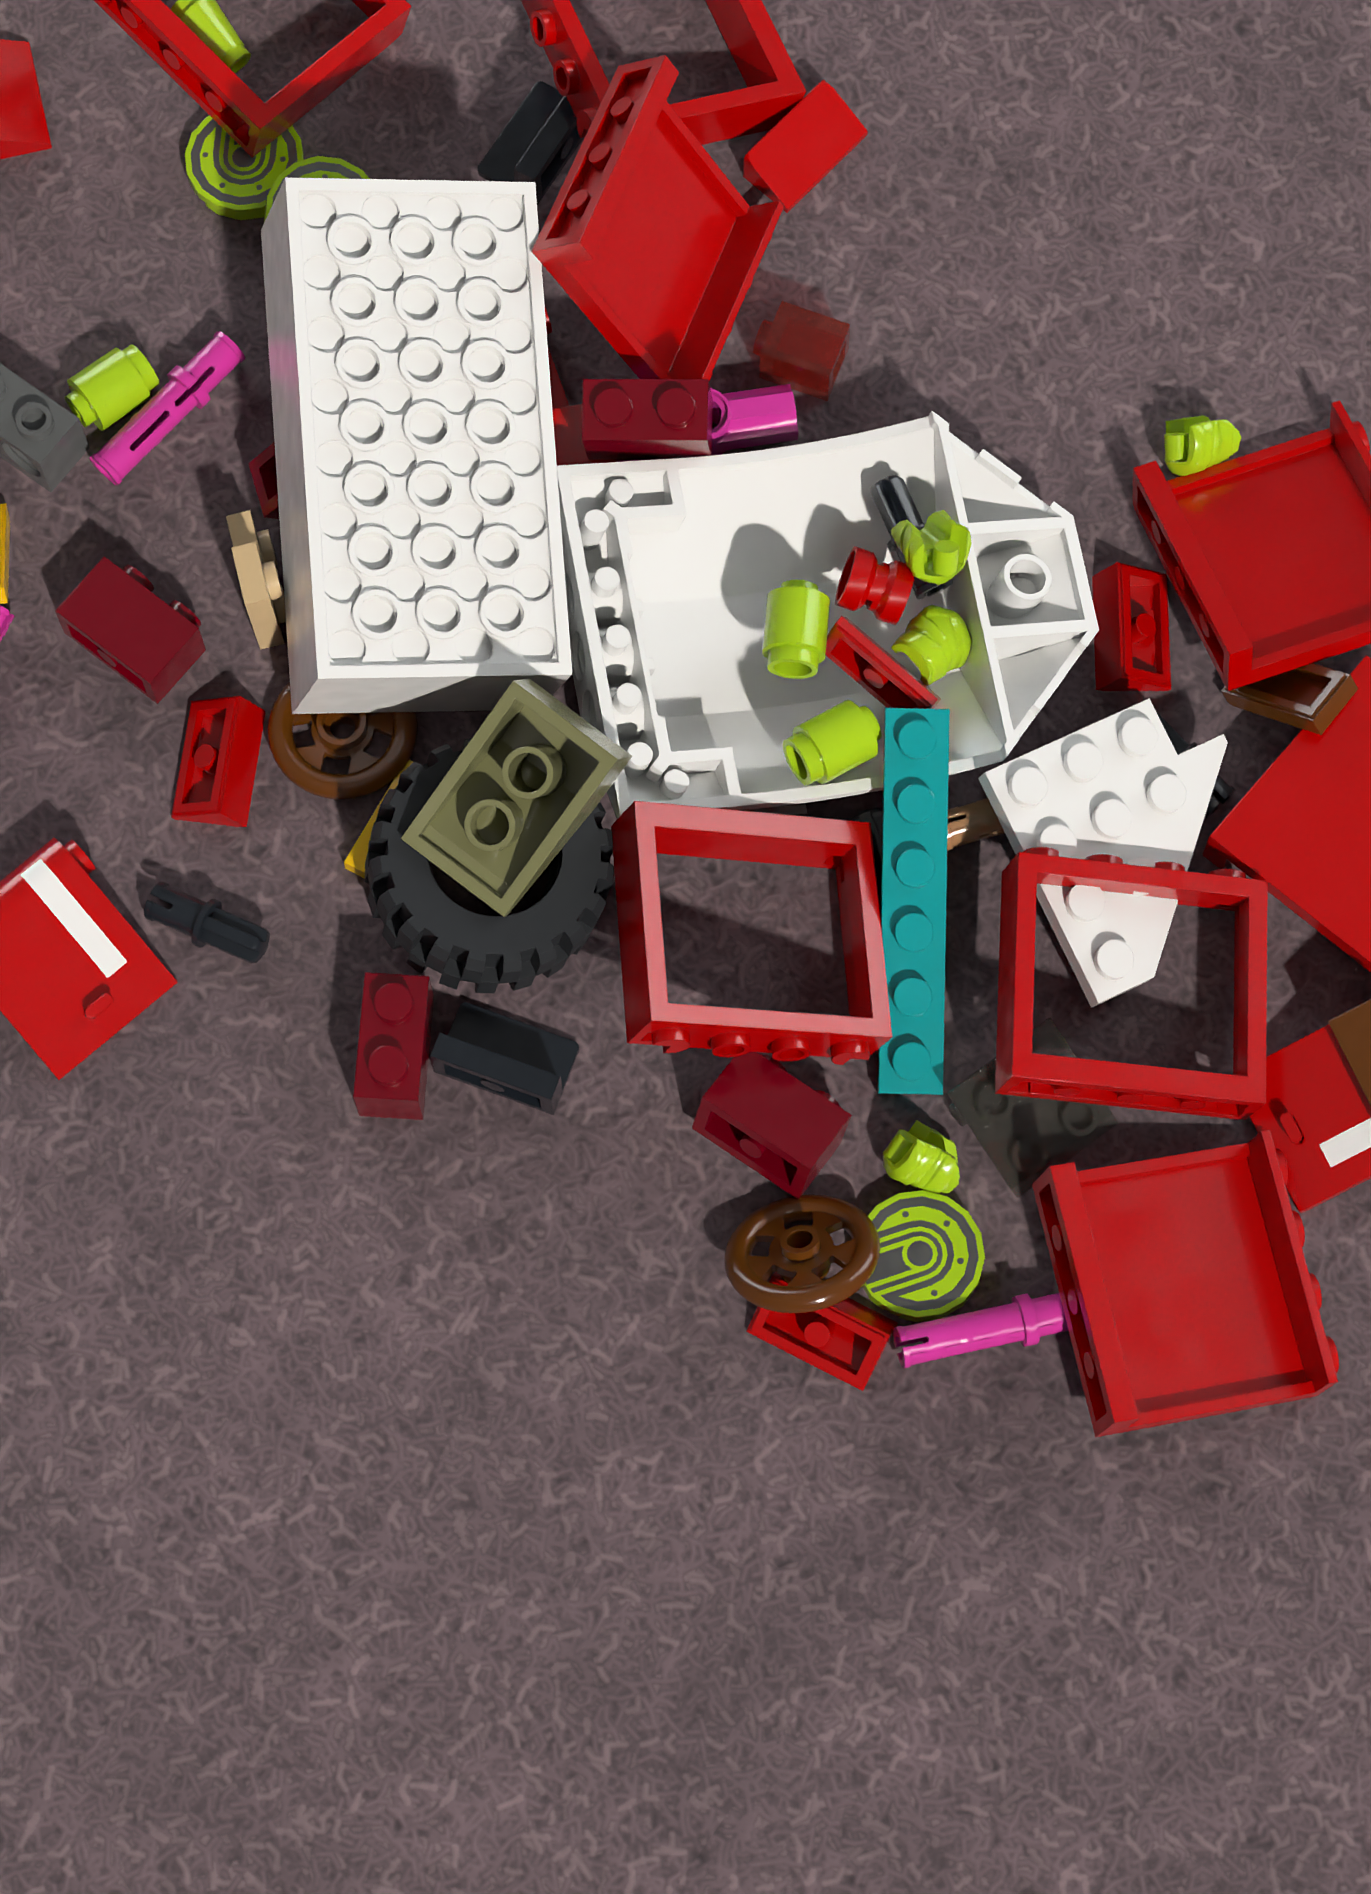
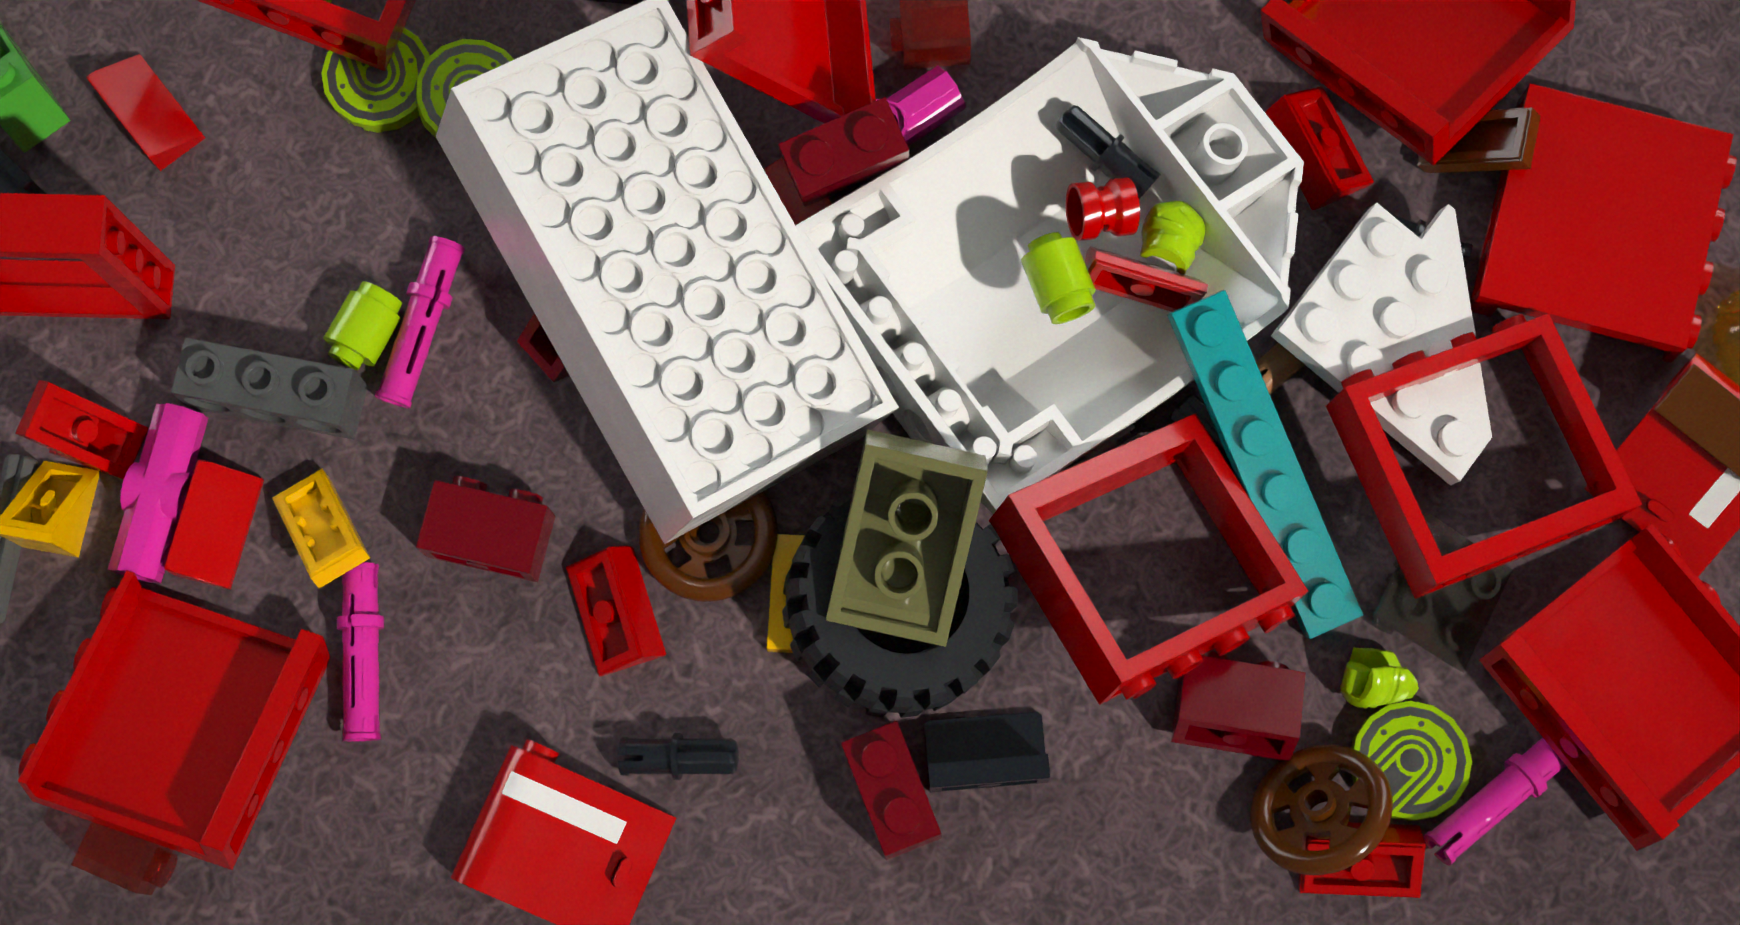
camera: 20 degrees left, 5 degrees up
tan plate [226,510,286,650] -> none
lime brick [782,700,882,785] -> none
lime arm [891,510,972,585] -> none

